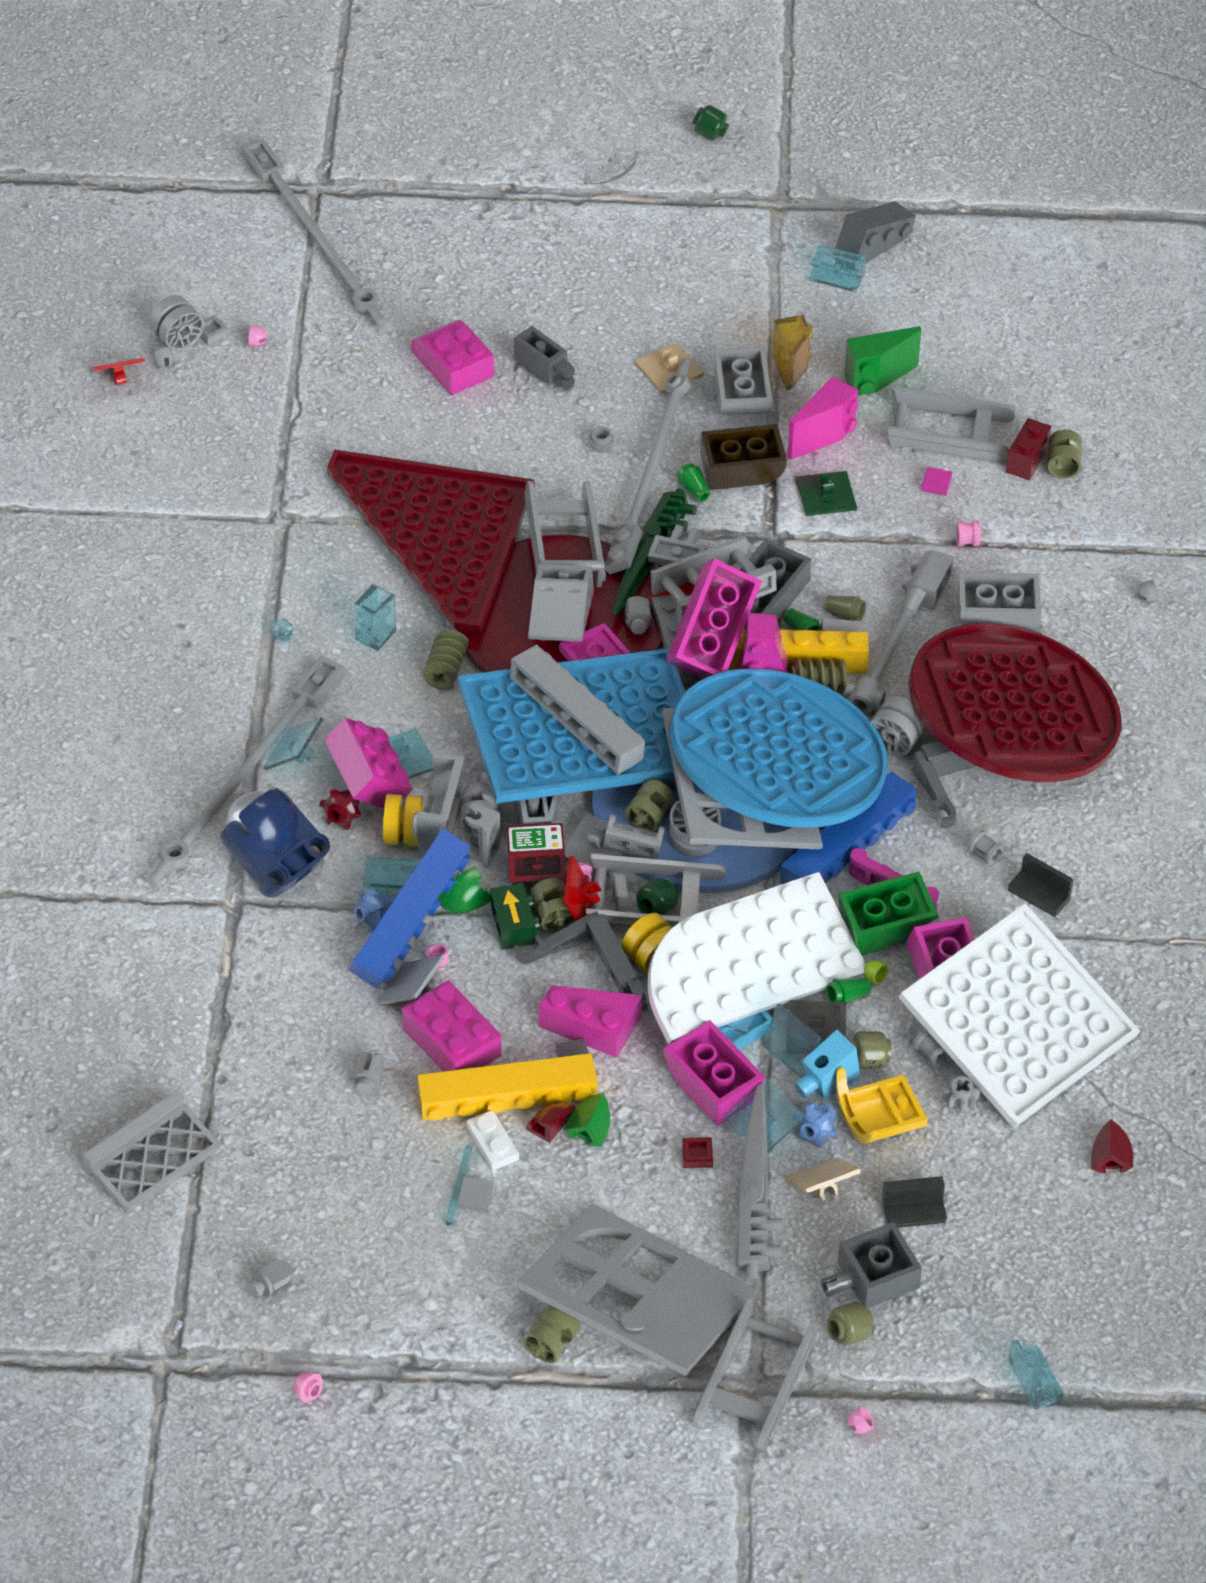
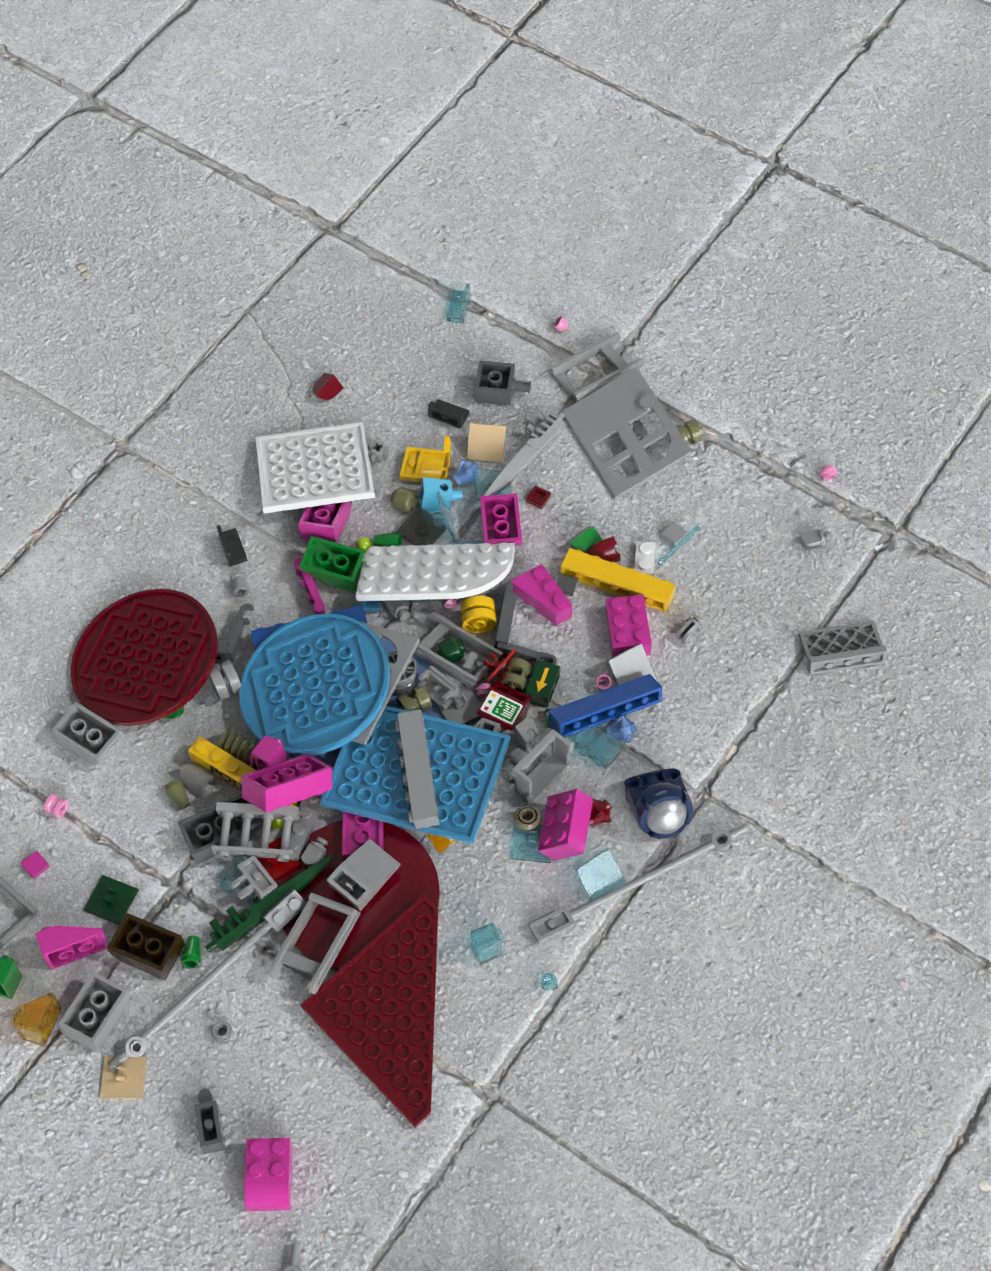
camera: 145 degrees left, 10 degrees up
yellow wheel [383,794,423,847] -> none
olive piece [423,630,469,690] -> none
green cone [783,608,821,631] -> none
olive head [826,1302,874,1346] -> none
light grey bar [844,550,954,715] -> none
none -> dark tan cone [514,805,541,832]

